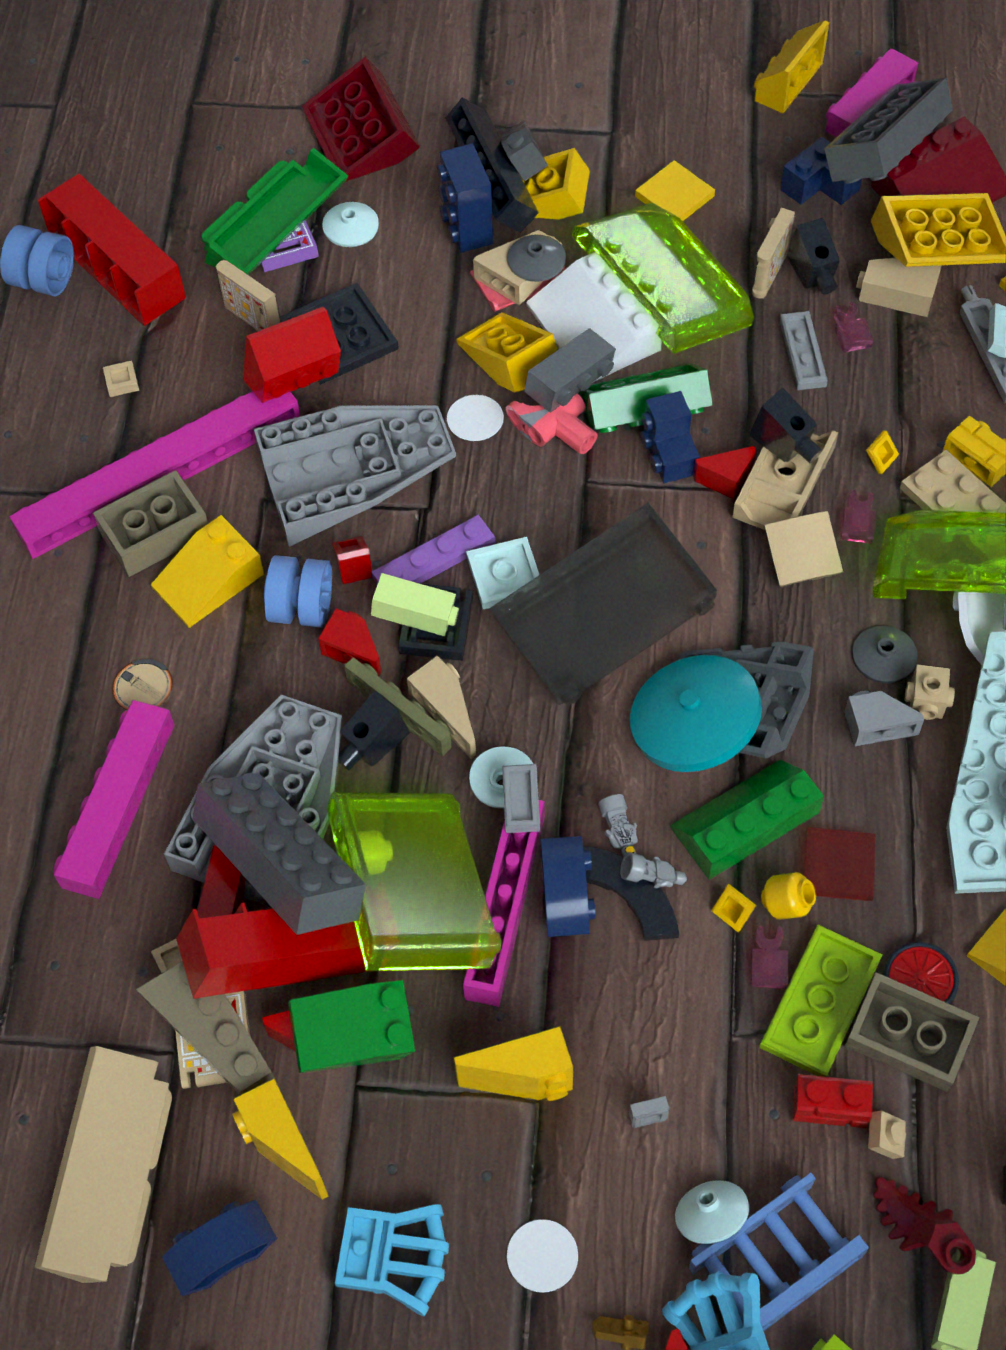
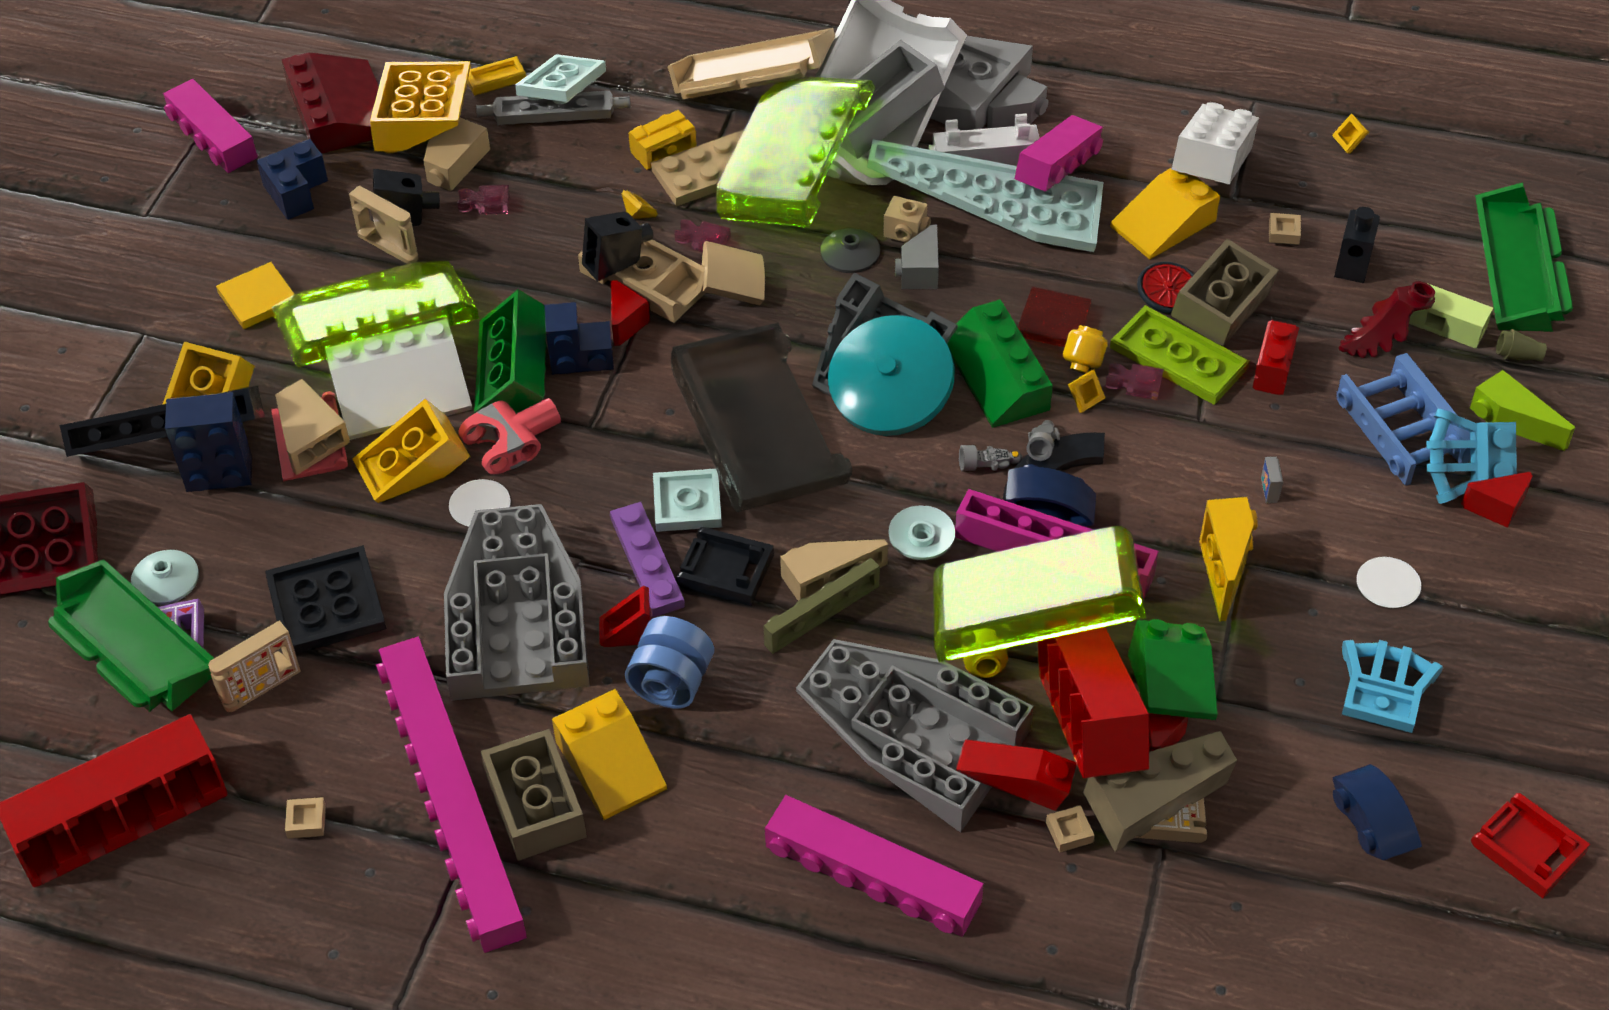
camera: 80 degrees left, 10 degrees down
medium blue wheel [0,225,74,296] -> none
tan slope [35,1046,172,1283] -> none
tan sticker [112,659,173,711] -> none
dark grey brick [193,773,366,935] -> none
yellow slope [232,1079,329,1200] -> none
red slope [243,306,341,403] -> none
red slope [318,608,381,677] -> none
black torso [338,691,410,771] -> none
yellowish green brick [371,573,459,636] -> none
dark grey slope [501,120,548,181] -> none
light grey tile [502,764,540,833] -> none
dark grey dish [507,235,566,282] -> none
dark grey brick [524,328,616,413] -> none
pearl gold piece [591,1315,649,1350] -> none
light aqua dish [675,1180,749,1244] -> none
yellow slope [754,20,829,114] -> none
light grey tile [779,311,828,390] -> none
dark grey brick [824,78,953,184] -> none
tan plate [868,1110,906,1159] -> none

